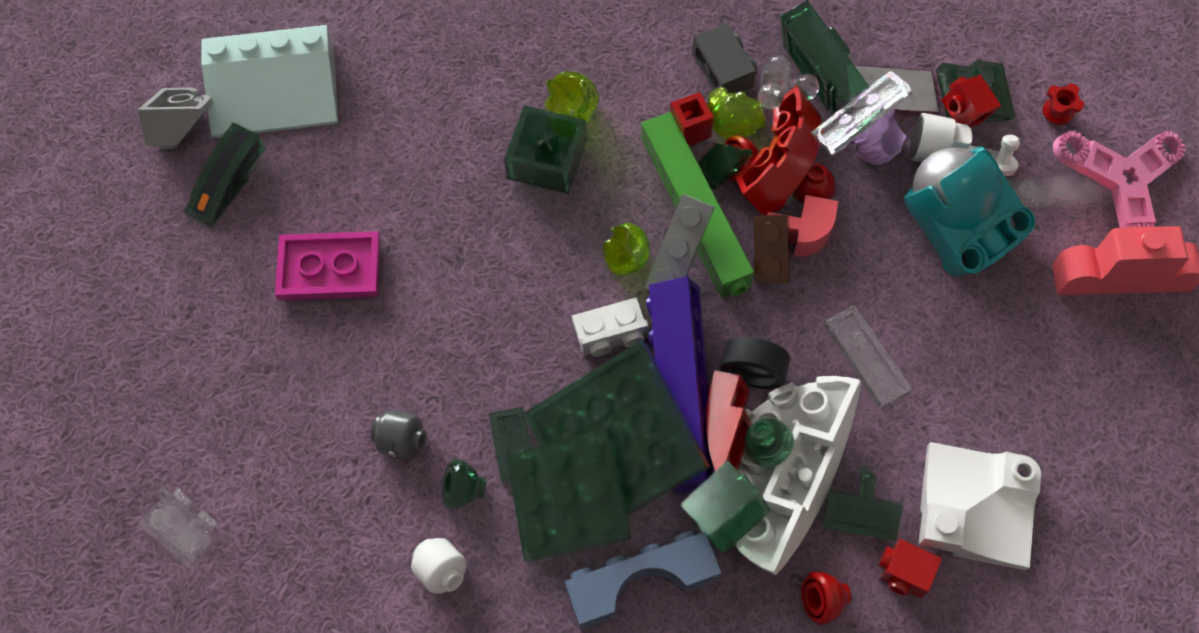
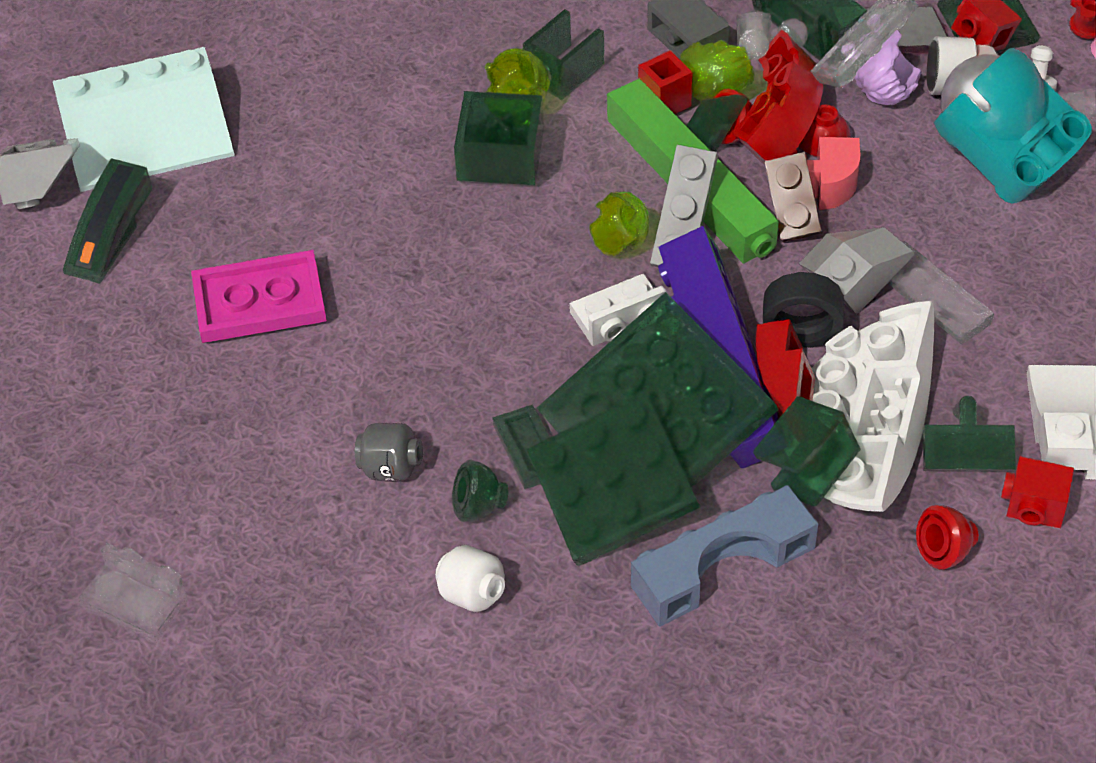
camera: 10 degrees left, 15 degrees down
clear green brick [744,418,794,467] -> none
none -> clear green piece [523,9,604,100]
none -> light grey slope [799,227,915,314]

